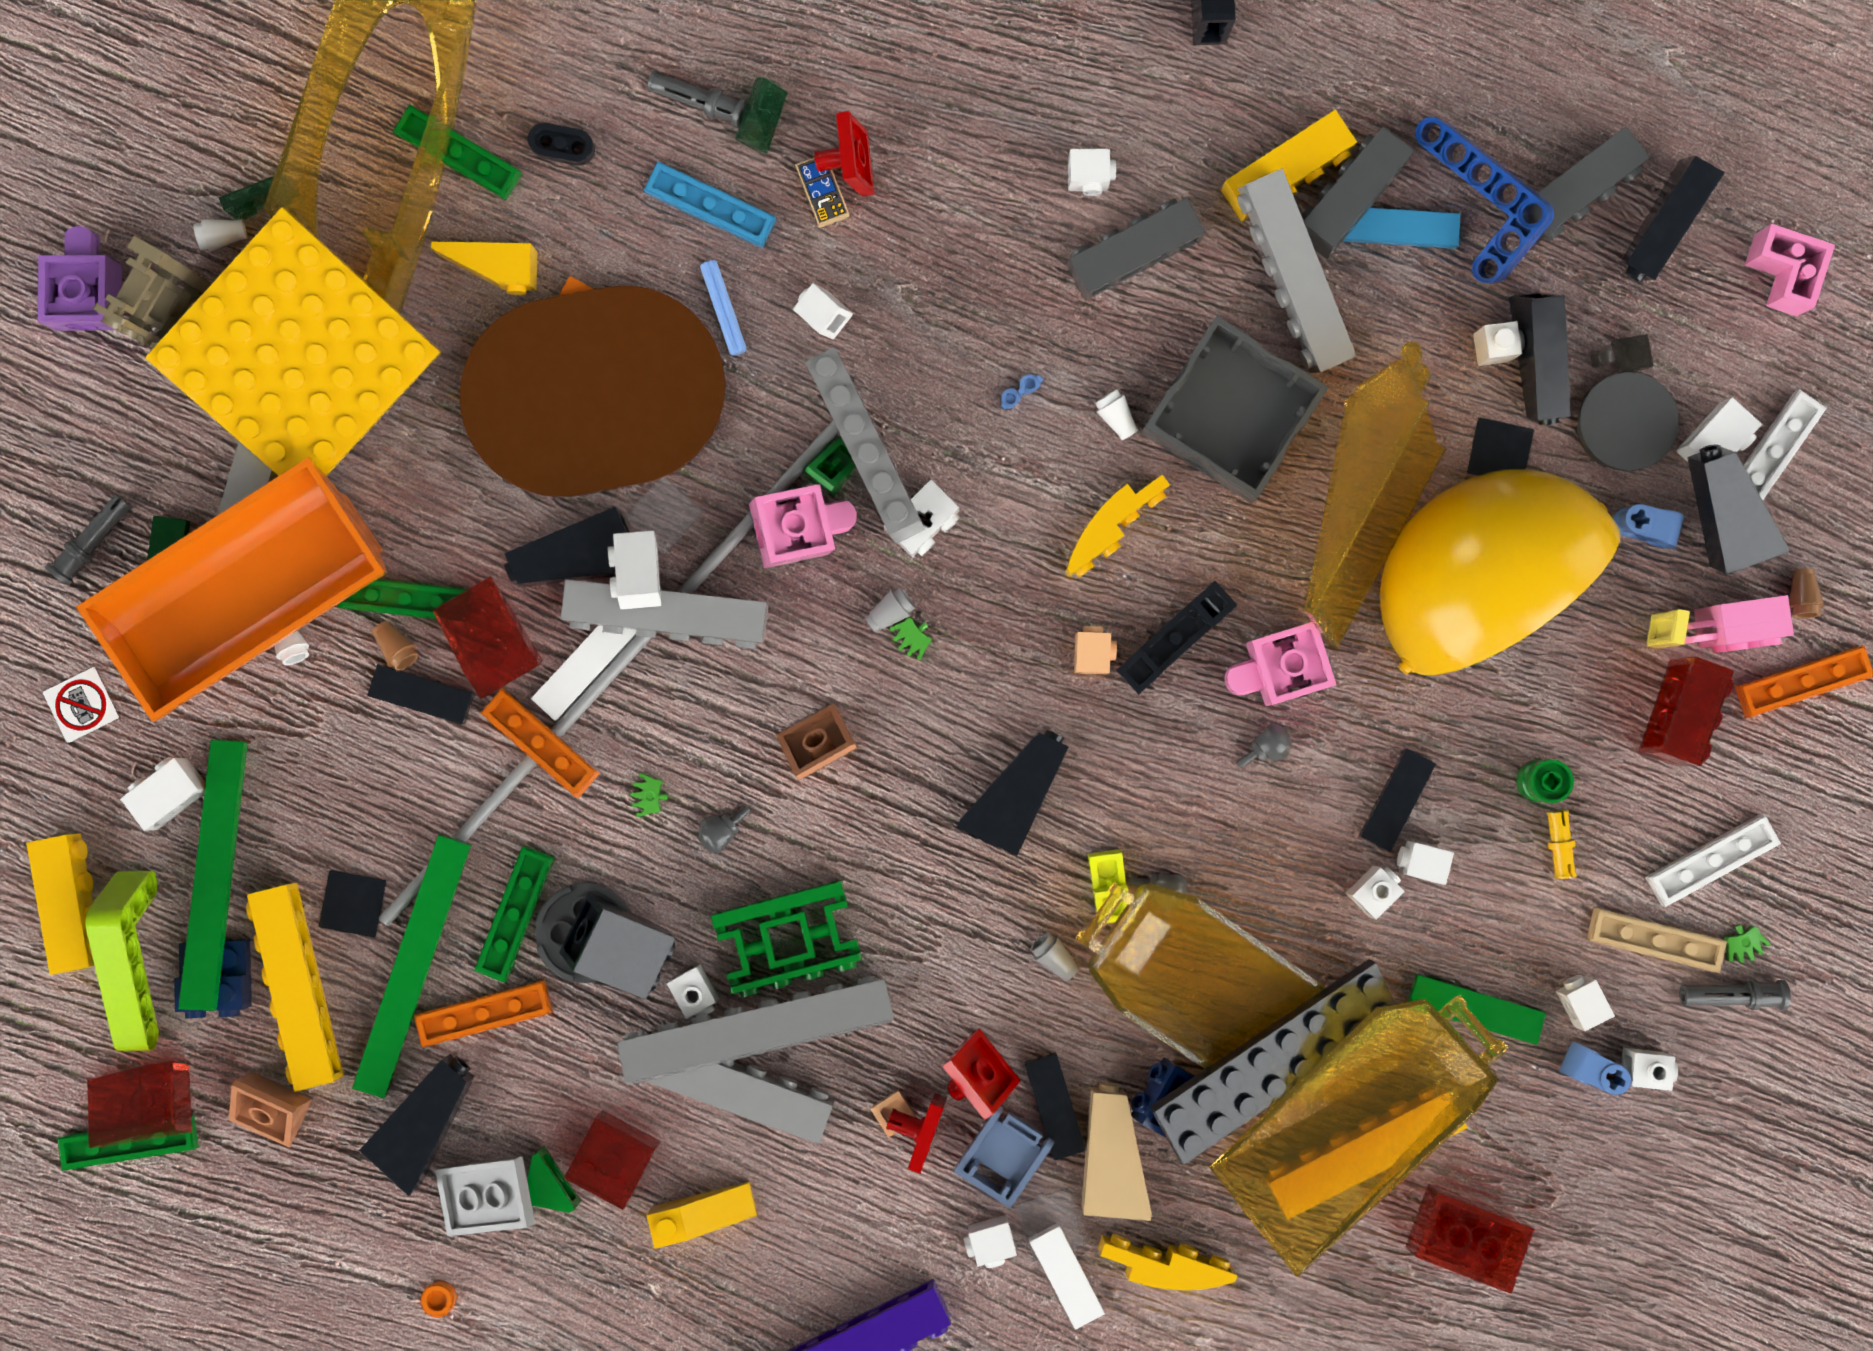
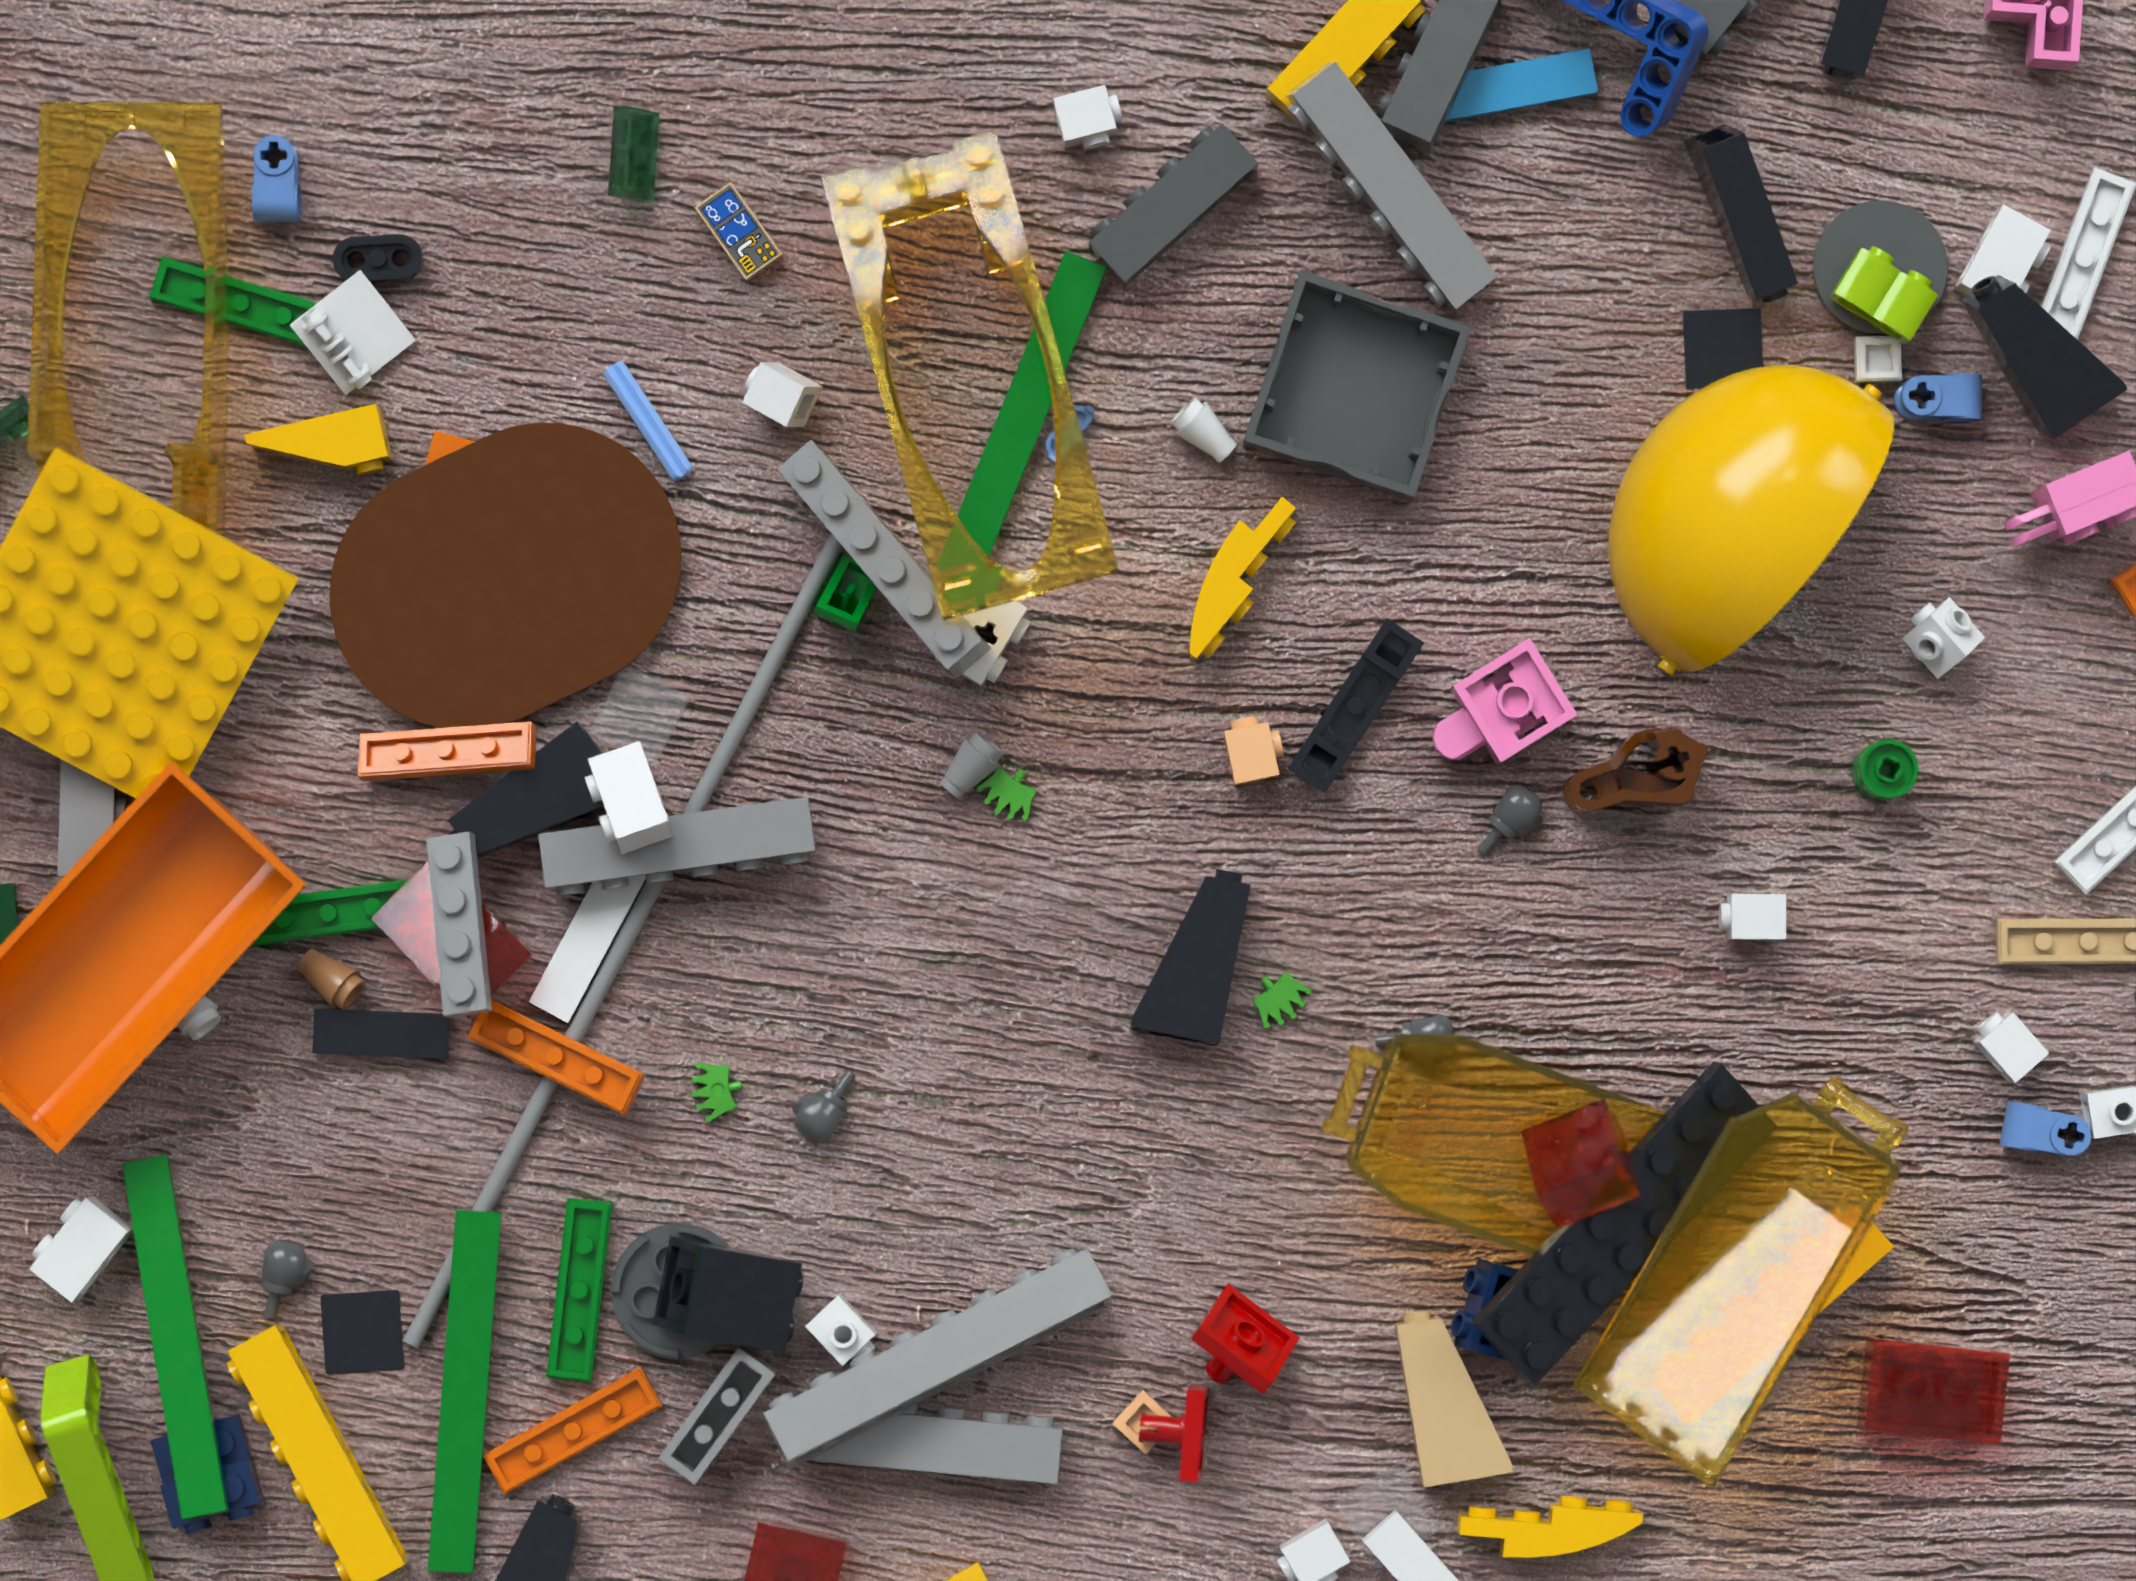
camera: 10 degrees left, 0 degrees up
dark azure tile [643,161,777,249] -> none
dark grey pin [647,70,748,128] -> none
green fence [710,879,862,998] -> none
bright pink brick [749,484,857,568] -> none
nougat slope [776,703,859,781] -> none
red tile [814,111,875,197] -> none
sand blue container [954,1106,1054,1208] -> none
black tile [1024,1052,1086,1161] -> none
light grey cone [1030,932,1079,981] -> none
neon yellow slope [1088,849,1132,925] -> none
clear yellow windscreen [1304,341,1446,650] -> none
white brick [1345,866,1405,920] -> none
black tile [1359,748,1436,852] -> none
green tile [1406,974,1546,1045] -> none
white brick [1473,321,1525,366] -> none
yellow pin [1546,810,1577,879] -> none
clear smoke plate [1590,334,1654,374] -> none
clear red brick [1638,657,1734,767] -> none
light yellow tile [1647,609,1690,649] -> none
none -> medium blue piece [252,135,301,223]
none -> dark grey piece [261,1240,313,1319]
none -> white hinge [290,270,416,395]
none -> tile [358,721,536,781]
none -> light grey plate [426,832,492,1018]
none -> light grey brick [658,1346,778,1485]
none -> clear yellow windscreen [821,130,1119,621]
none -> green tile [932,251,1107,598]
none -> bright green piece [1253,972,1312,1028]
none -> clear red brick [1521,1098,1641,1229]
none -> reddish brown piece [1563,728,1708,814]
none -> lime brick [1829,246,1938,344]
none -> white tile [1854,336,1902,383]
none -> white brick [1902,597,1985,679]

